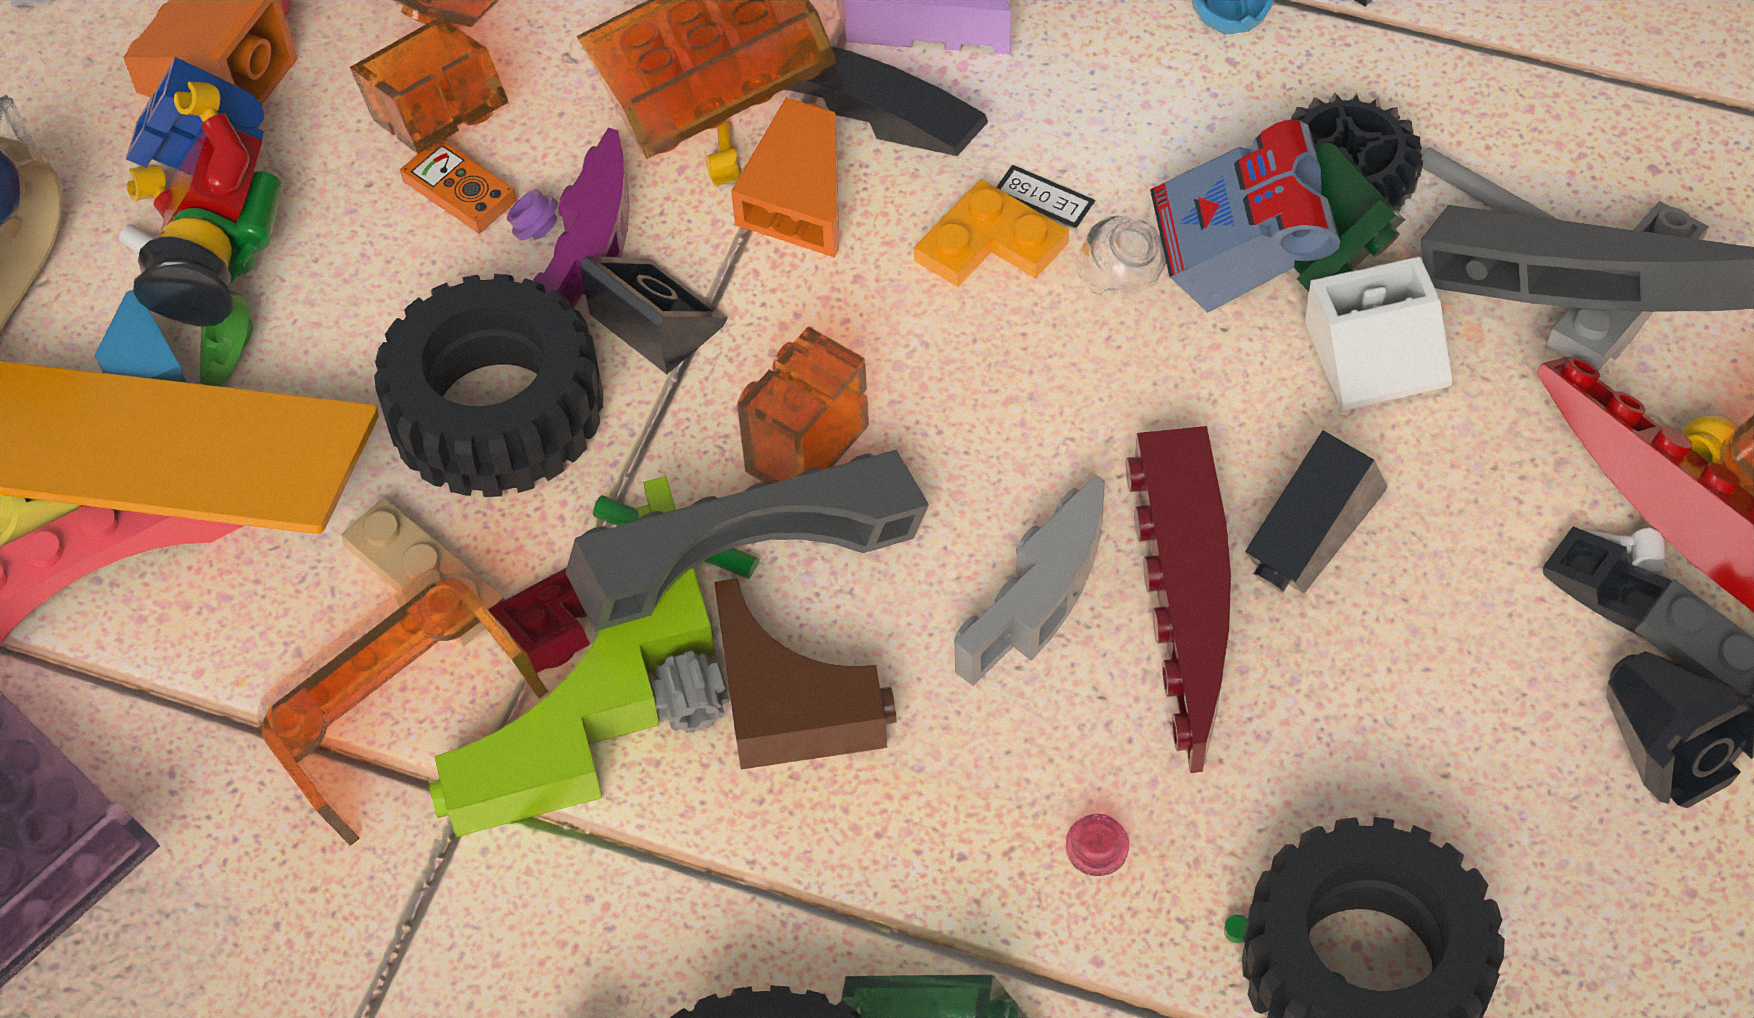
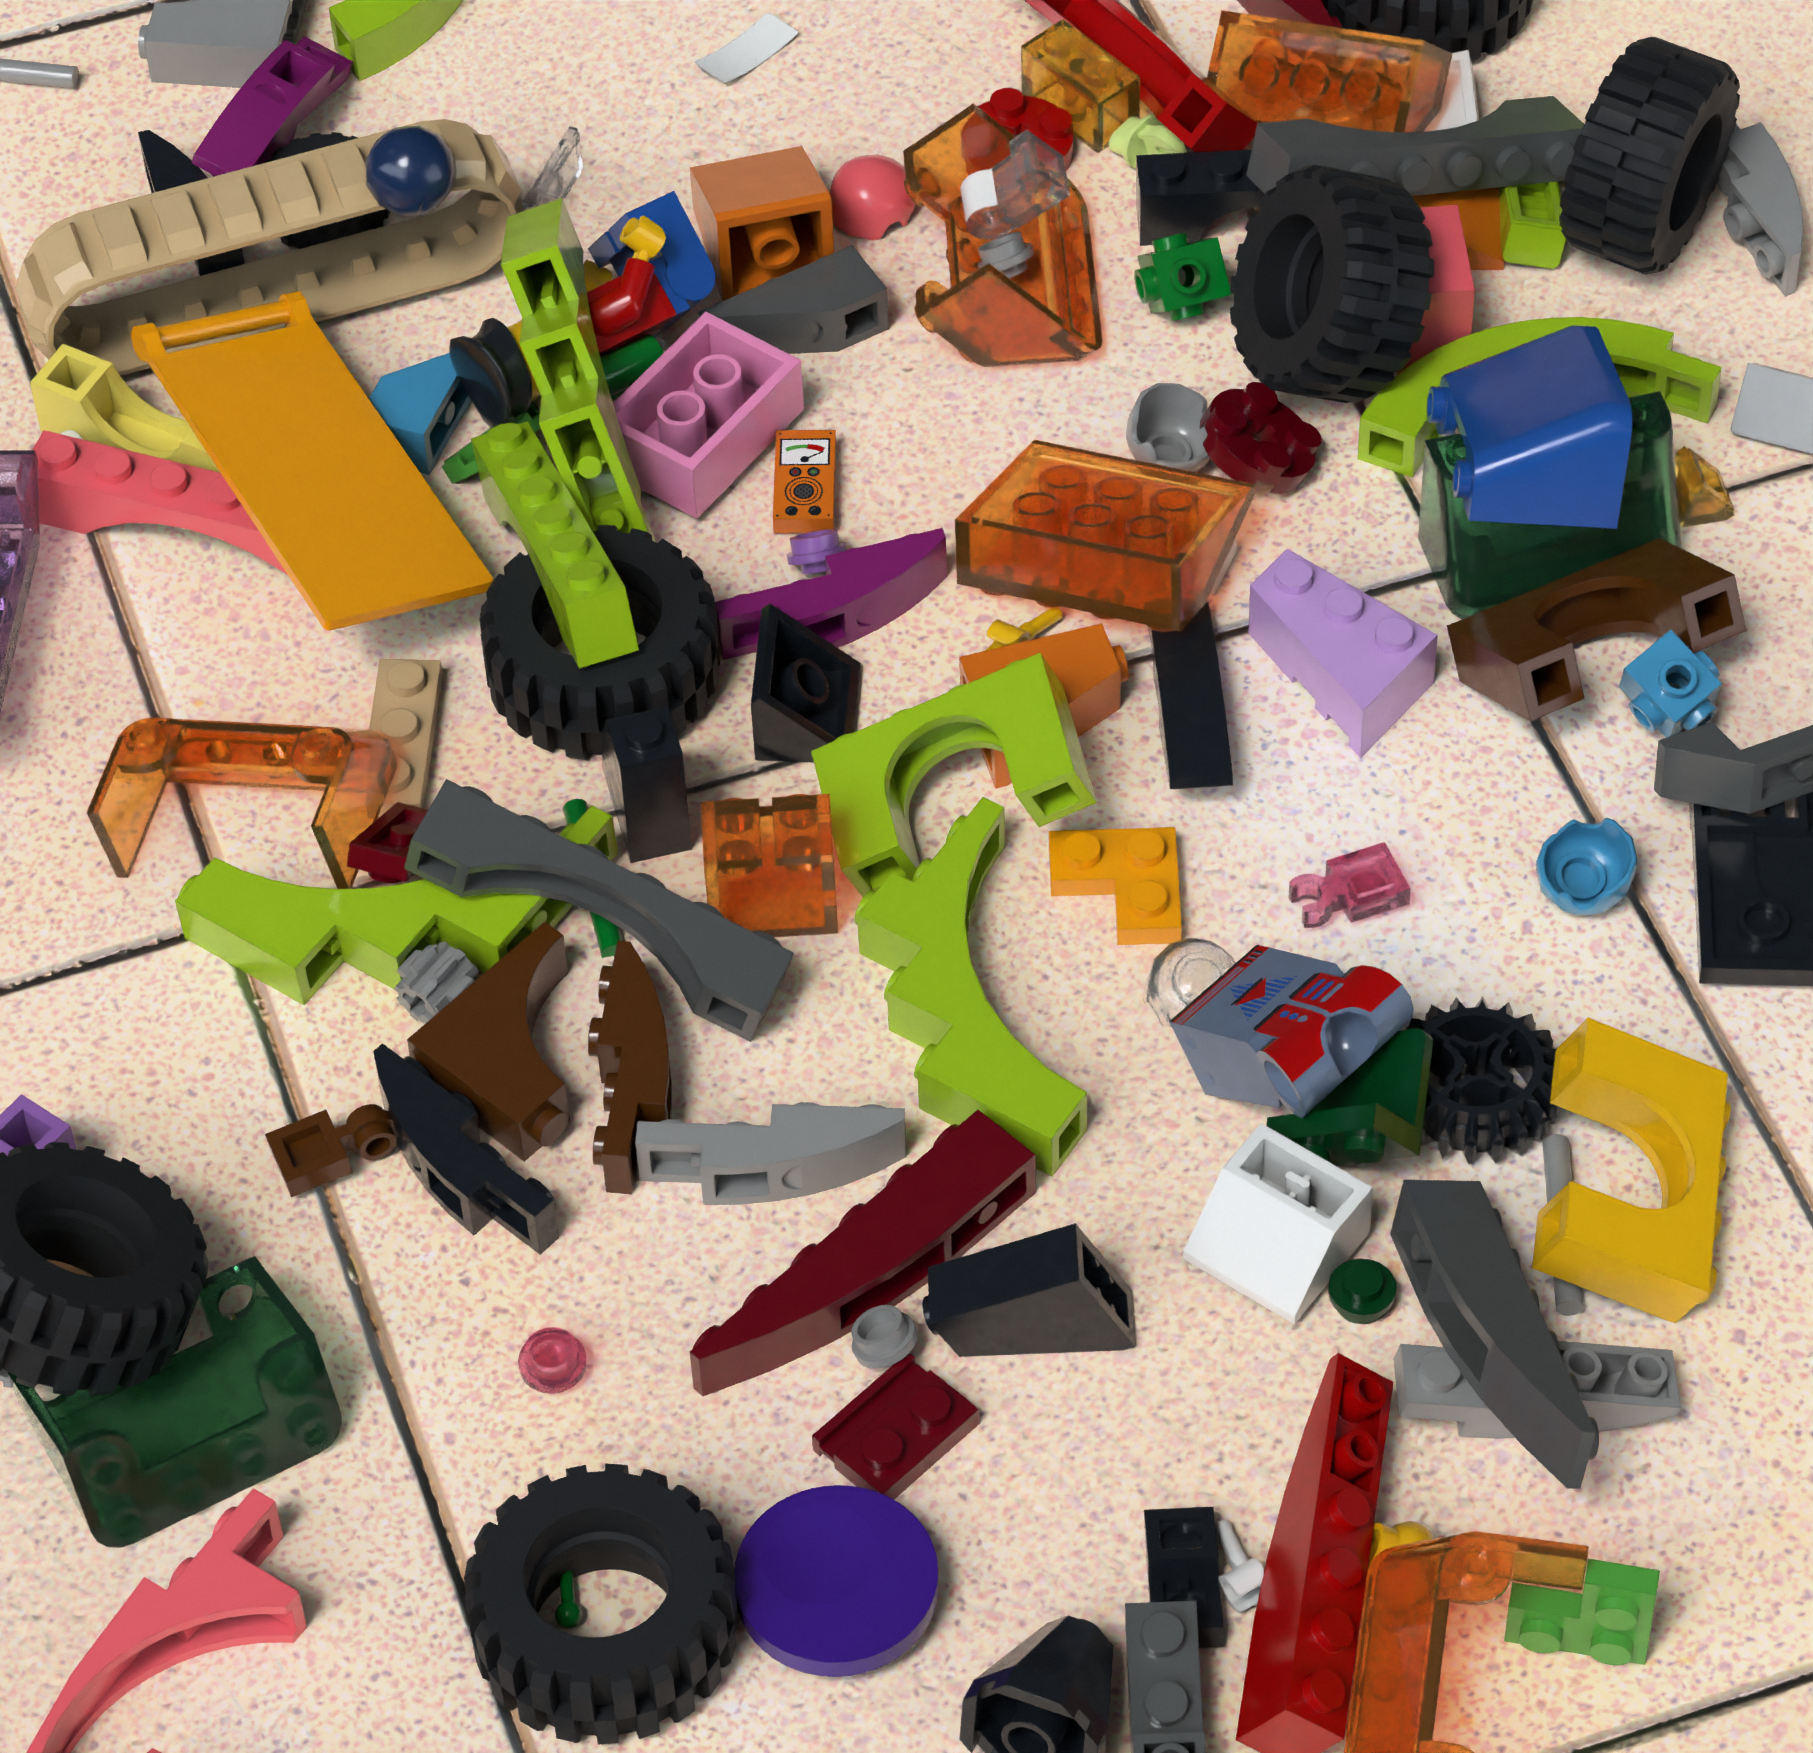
camera: 50 degrees right, 5 degrees down
clear orange piece [350,17,509,155] -> none
sticker [996,165,1096,229] -> none
none -> reddish brown plate [265,1104,397,1197]
none -> black slope [373,1043,559,1255]
none -> lime arch [471,421,639,669]
none -> lime arch [500,198,657,543]
none -> reddish brown slope [588,941,672,1195]
none -> black slope [602,706,692,863]
none -> bright pink brick [613,311,804,519]
none -> dark grey slope [698,245,889,354]
none -> dark purple piece [734,1485,939,1677]
none -> lime arch [811,653,1097,897]
none -> dark red plate [812,1353,980,1500]
none -> light grey plate [851,1305,918,1369]
none -> lime arch [854,797,1087,1177]
none -> clear pink plate [1288,842,1411,928]
none -> dark green plate [1328,1258,1396,1324]
none -> yellow arch [1532,1017,1731,1324]

